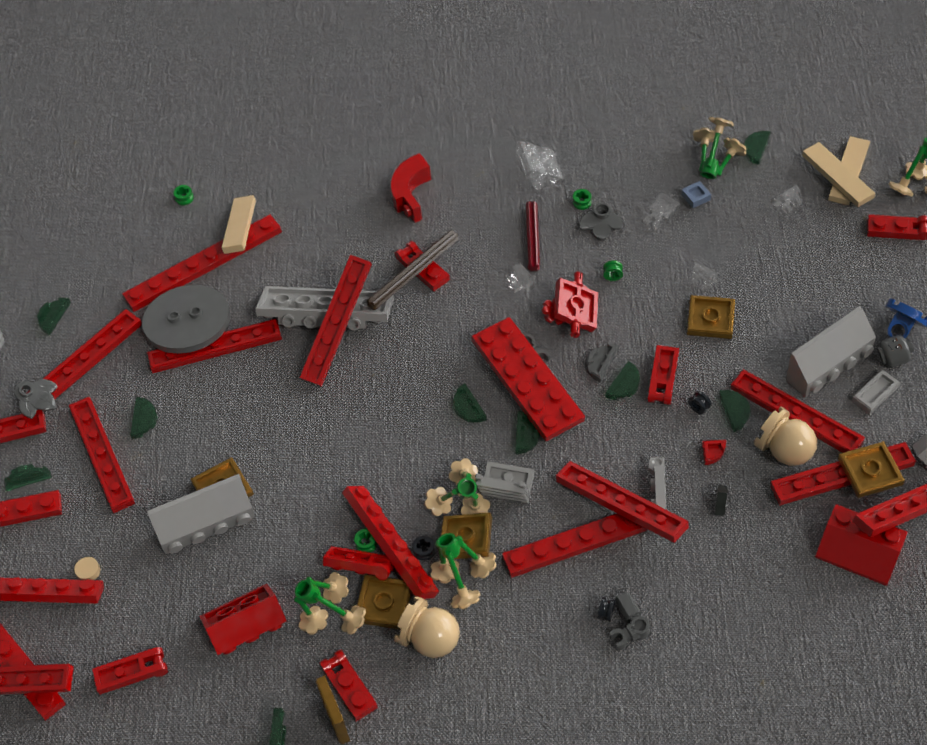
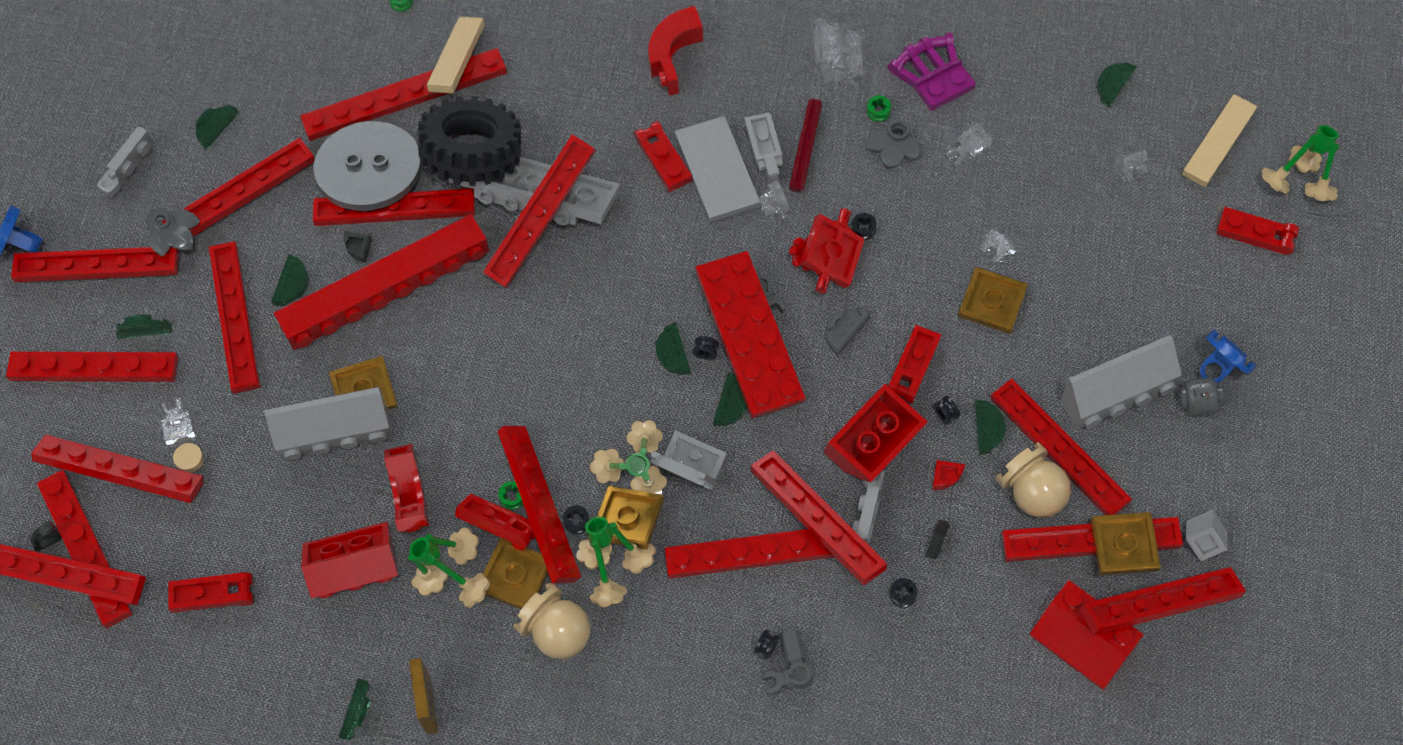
camera: 10 degrees right, 10 degrees up
red plate [319,649,378,722] -> none
dark brown axle [367,230,458,310] -> none
green bush [603,260,623,281] -> none
clear green tile [605,361,640,400] -> none
sand blue plate [681,181,711,208] -> none
plant [693,117,747,179] -> none
tan tile [802,142,875,207] -> none
light grey tile [851,370,901,414] -> none
none -> clear plate [160,398,196,448]
none -> red brick [274,214,490,351]
none -> pearl dark grey tile [343,231,372,263]
none -> red arch [384,443,429,532]
none -> black tyre [418,96,521,186]
none -> light grey tile [675,116,760,223]
none -> black bush [692,336,719,360]
none -> light grey hinge [744,112,783,183]
none -> red slope [823,384,928,483]
none -> black bush [852,213,877,240]
none -> magenta plate [887,32,976,111]
none -> black bush [890,578,917,608]

